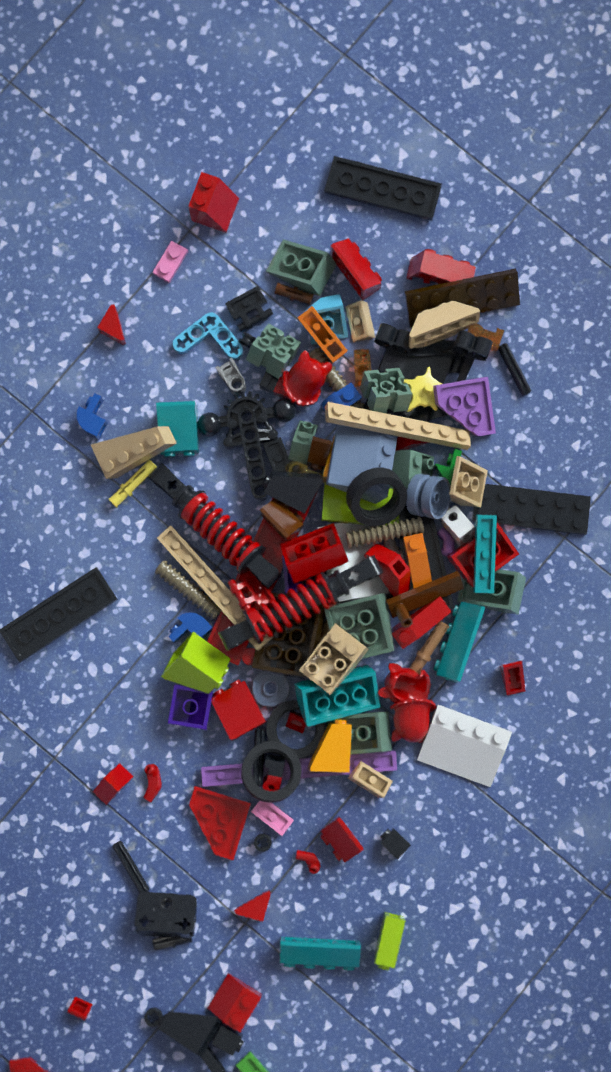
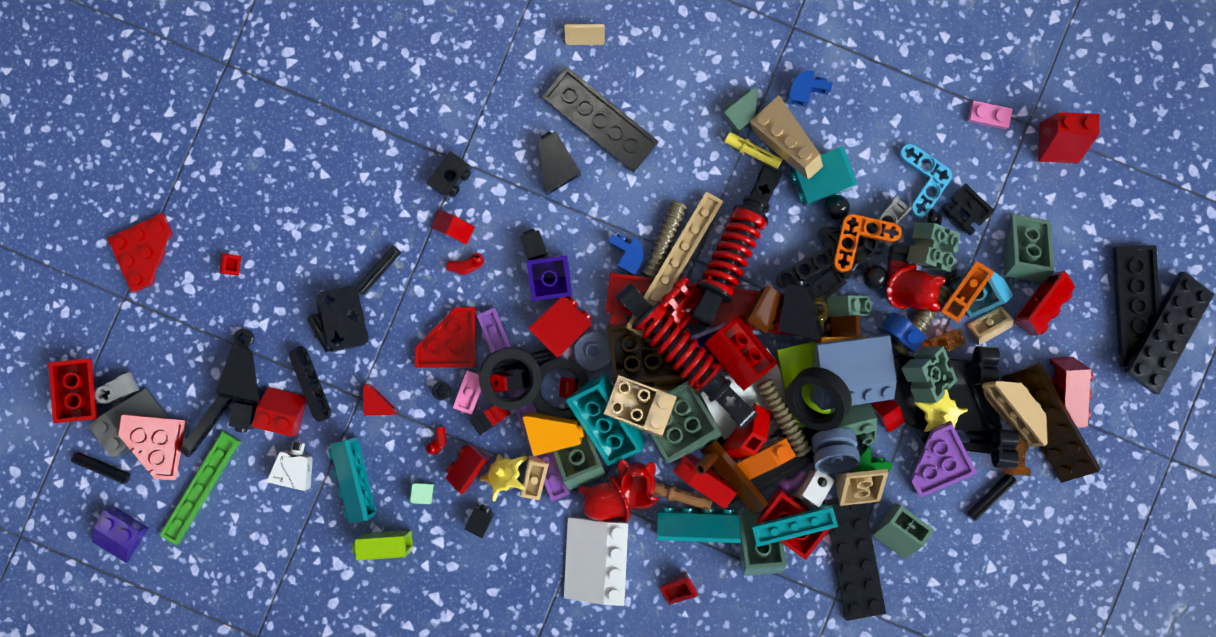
camera: 70 degrees right, 5 degrees up
red slope [97,304,126,345] -> none
lime slope [161,632,230,694] -> none
reddish brown pin [274,282,314,305] -> none
tan plate [325,402,471,450] -> none
none -> white torso [267,441,313,491]
none -> black beam [289,346,331,422]
none -> slope [409,482,434,504]
none -> black brick [427,151,472,200]
none -> leg [470,406,511,436]
none -> light yellow piece [479,454,528,502]
none -> black brick [520,229,548,261]
none -> black slope [539,131,581,196]
none -> sand green slope [722,87,758,134]
none -> orange beam [833,214,902,273]
none -> sand green slope [872,503,934,559]
none -> black bush [943,269,961,287]
none -> black plate [1124,272,1214,394]

